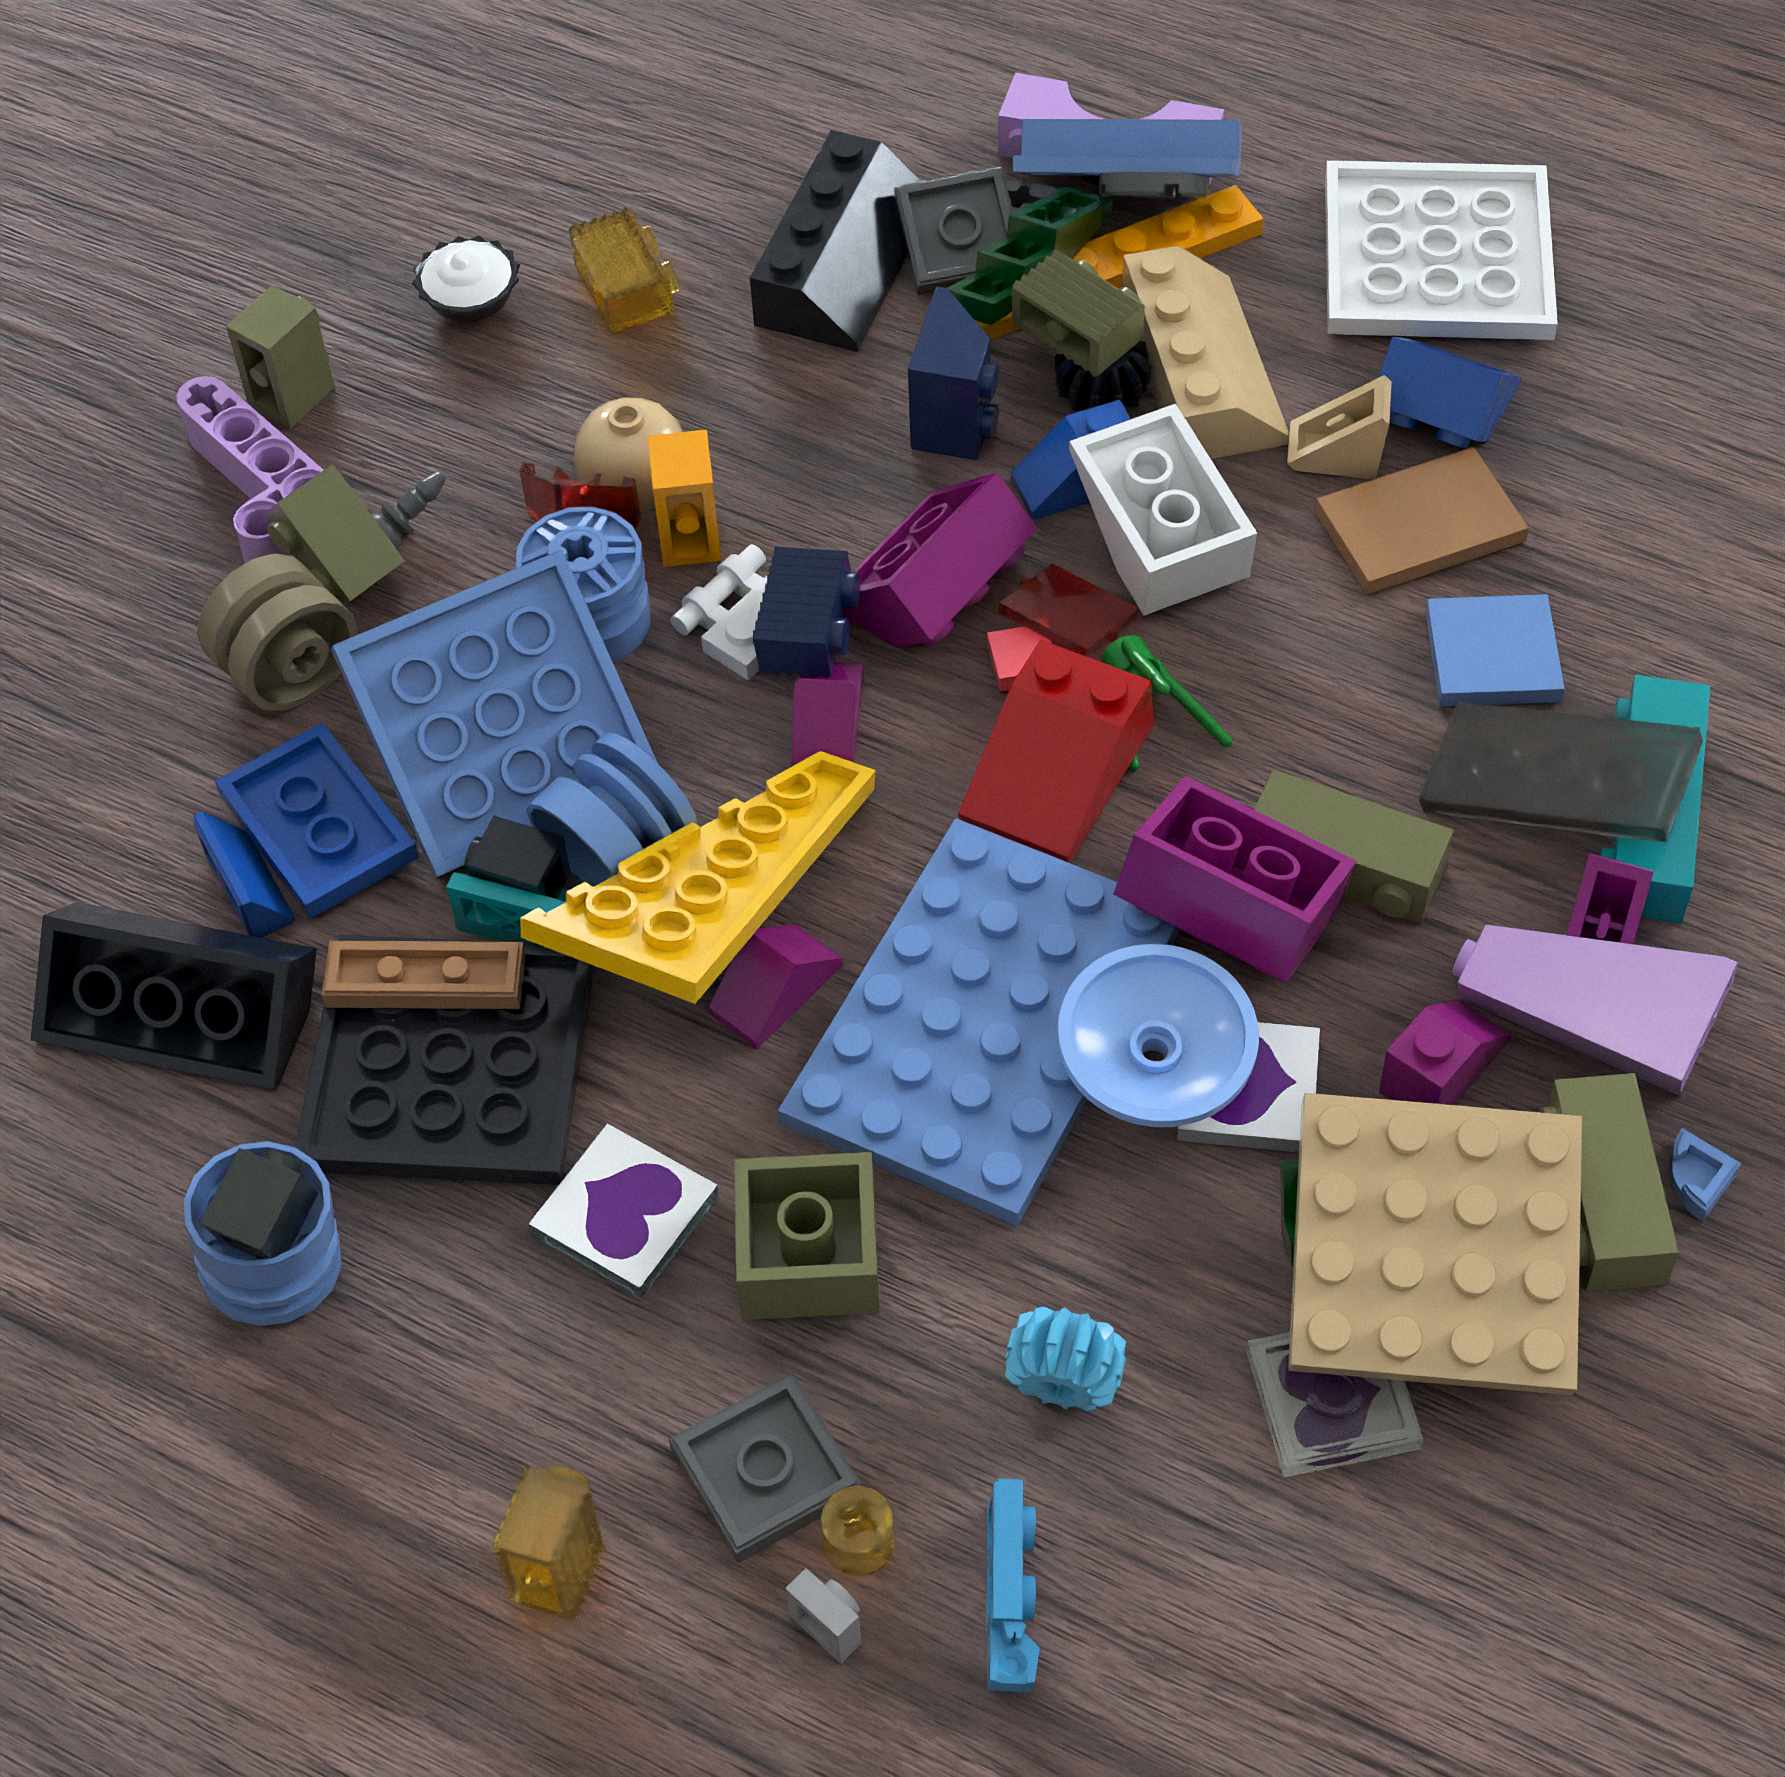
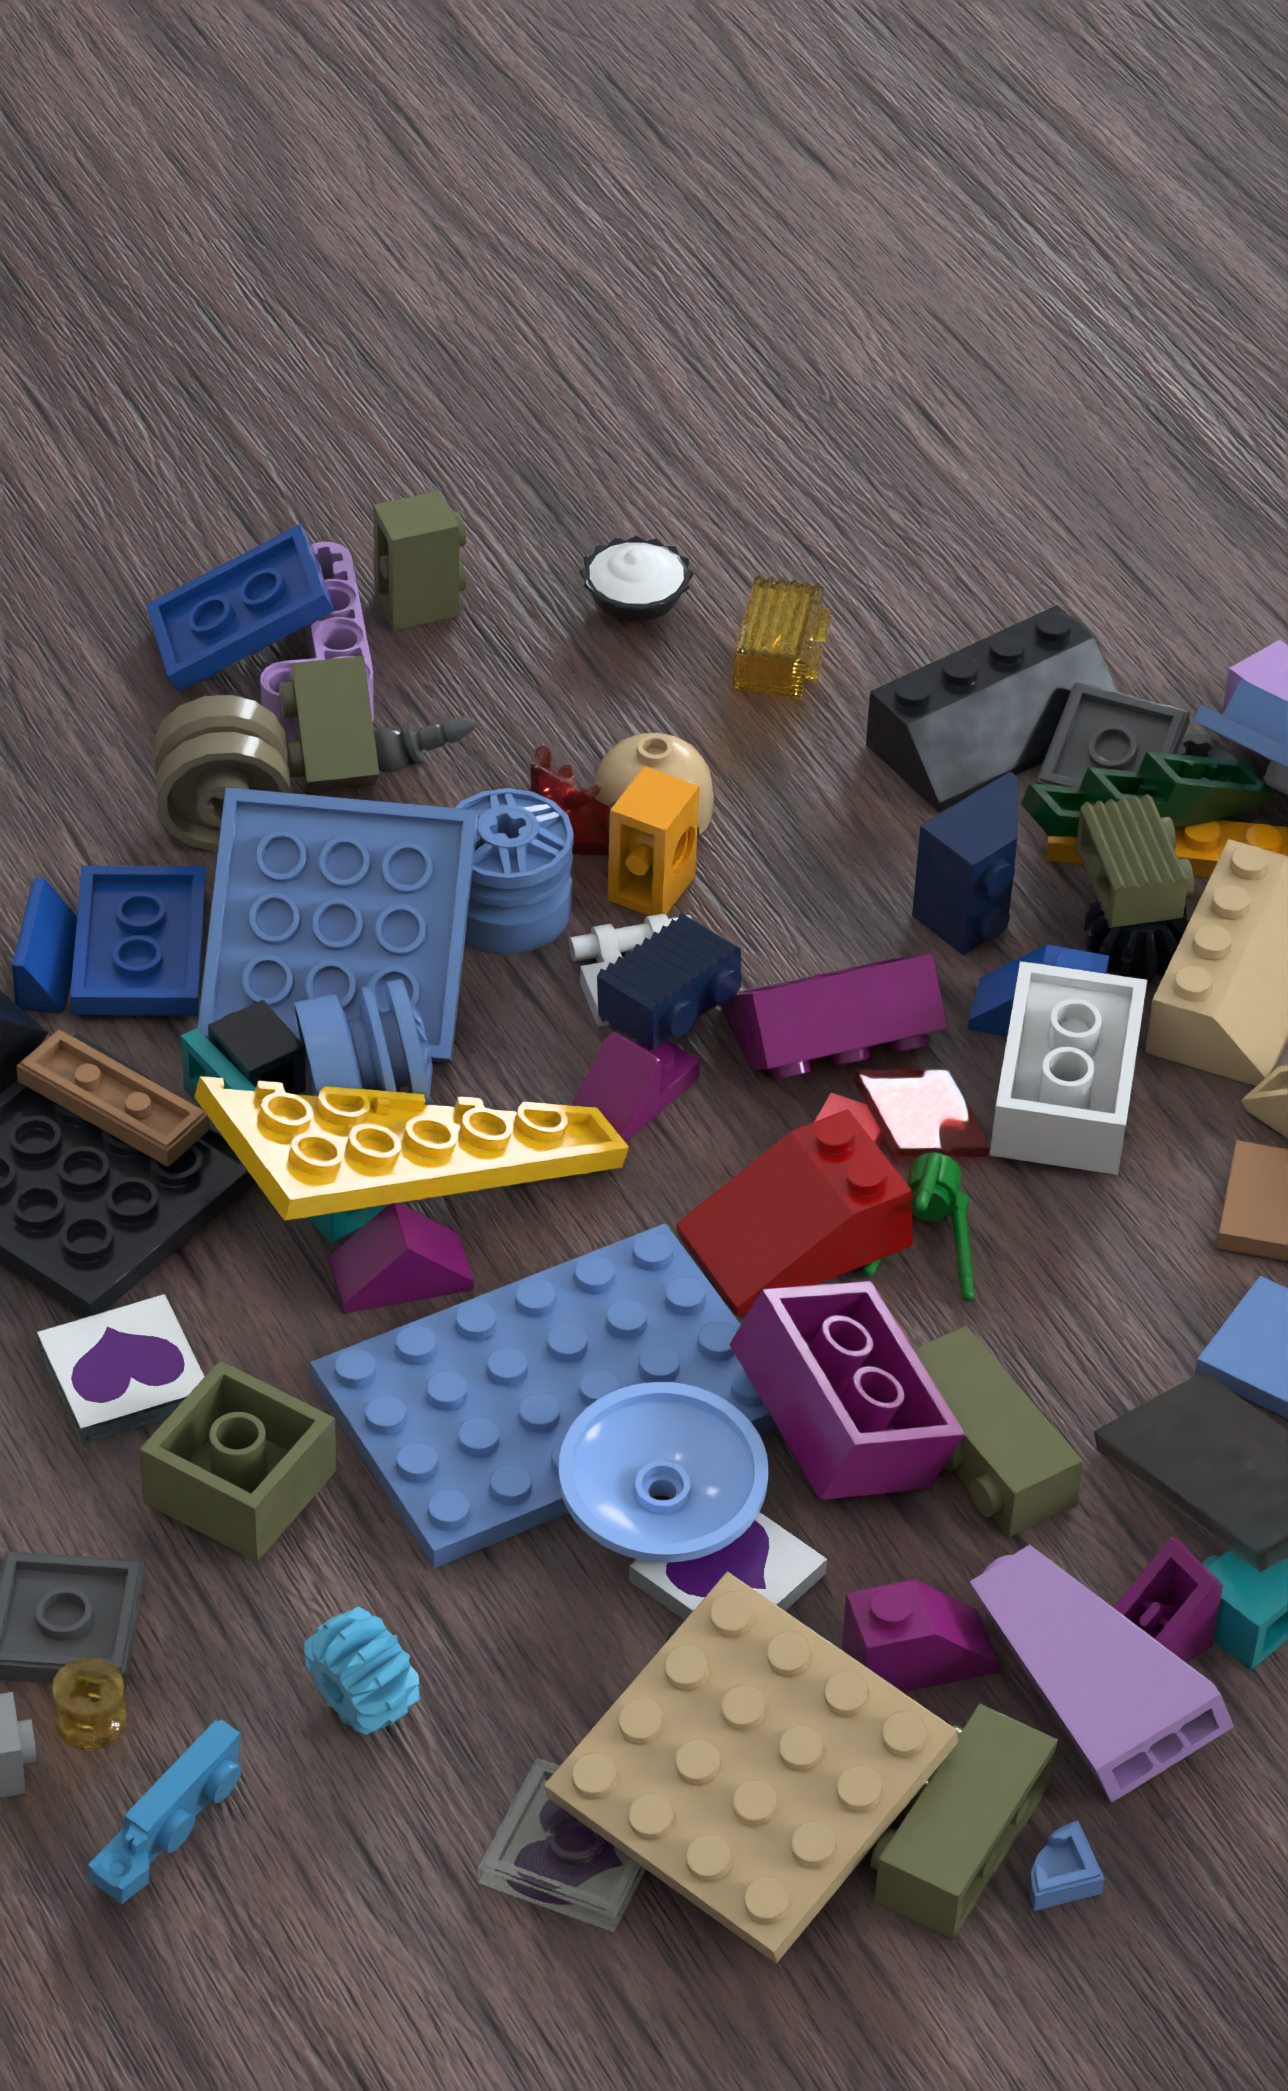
camera: 30 degrees right, 10 degrees down
none -> blue plate [146,524,335,692]

